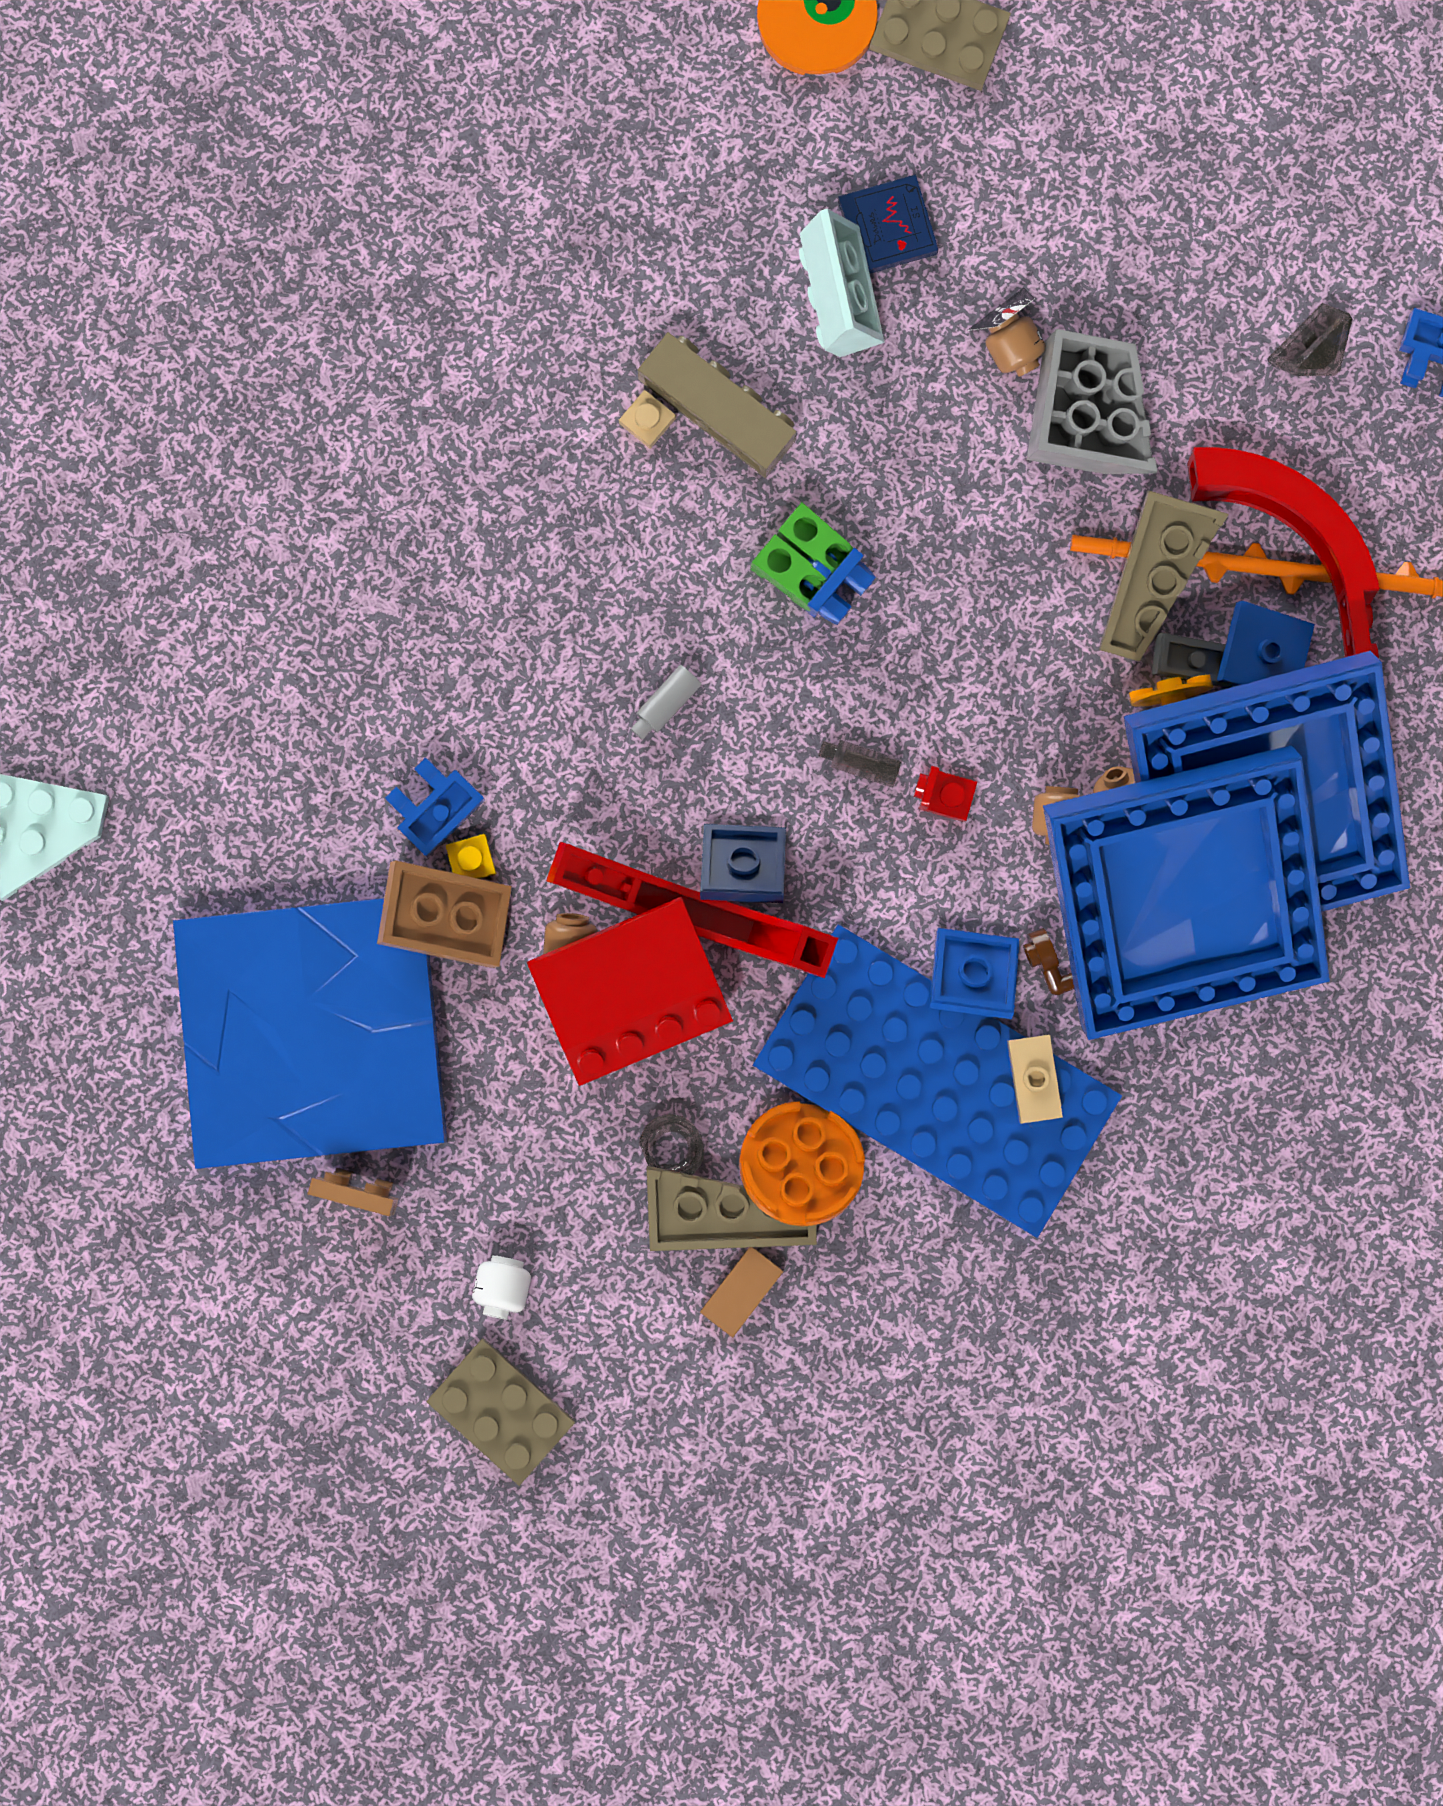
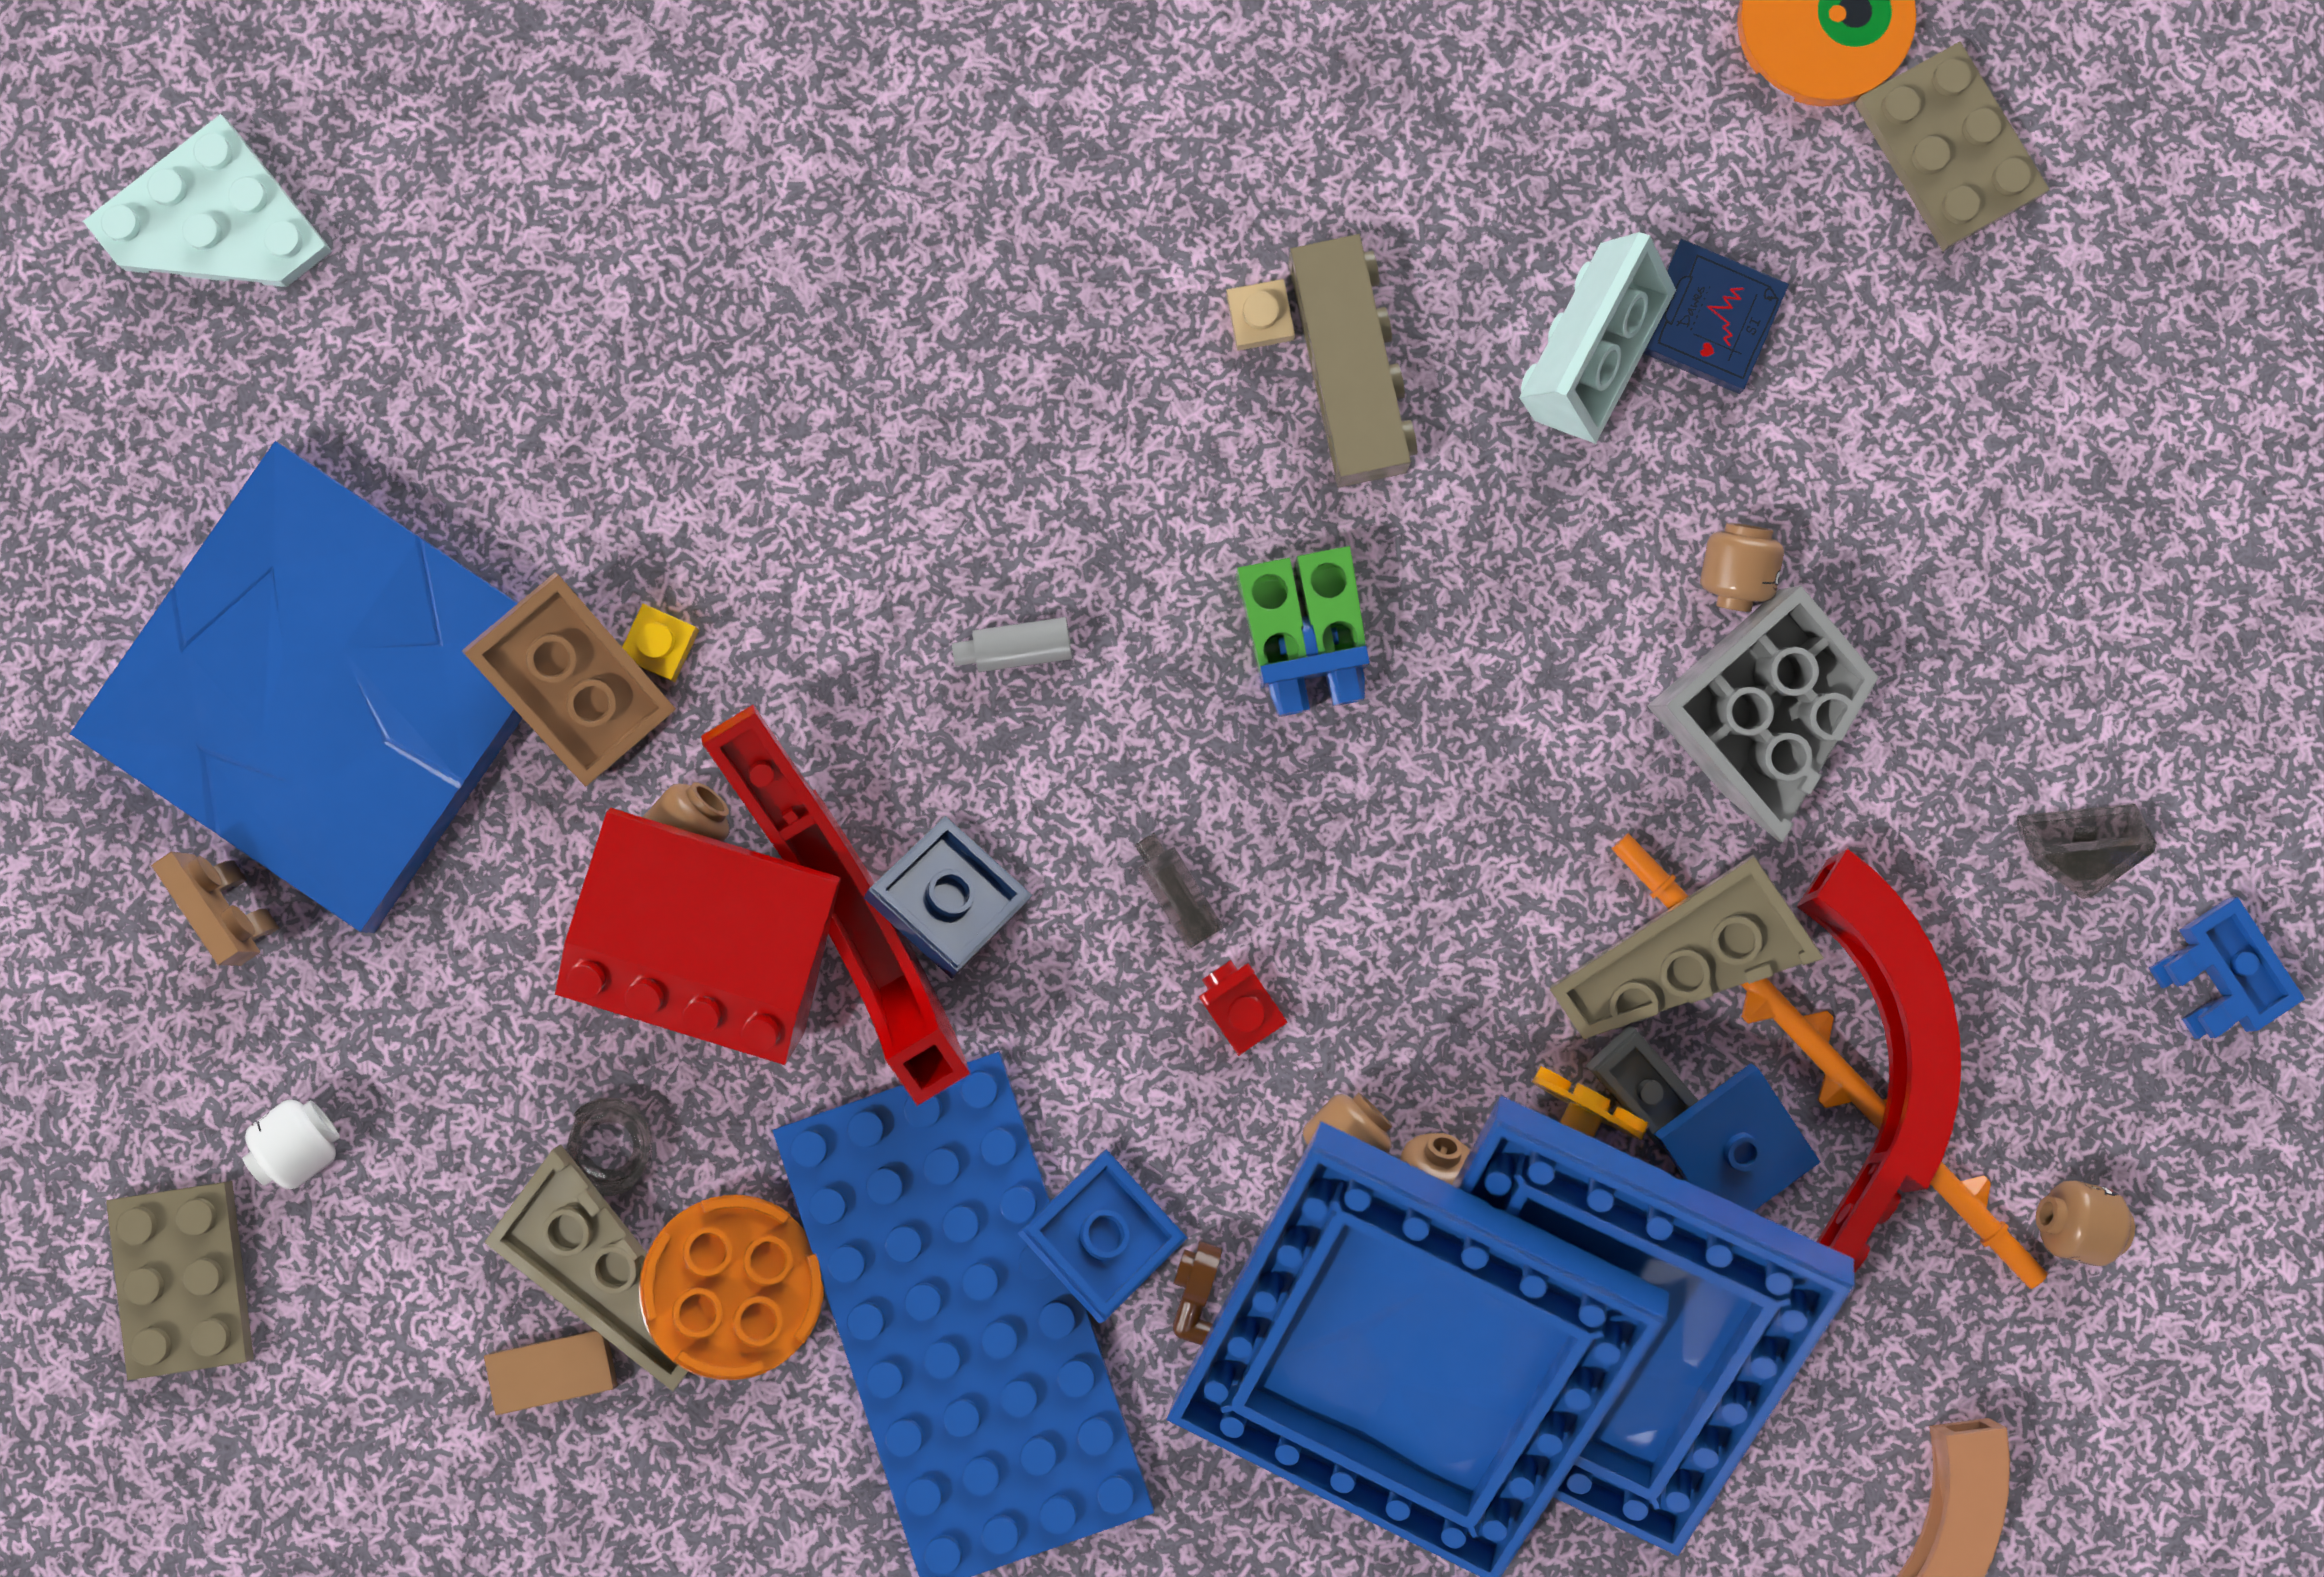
camera: 45 degrees right, 0 degrees up
blue plate [385,757,485,858] -> none
black sticker [967,288,1035,331] -> none
tan plate [1007,1035,1063,1124] -> none

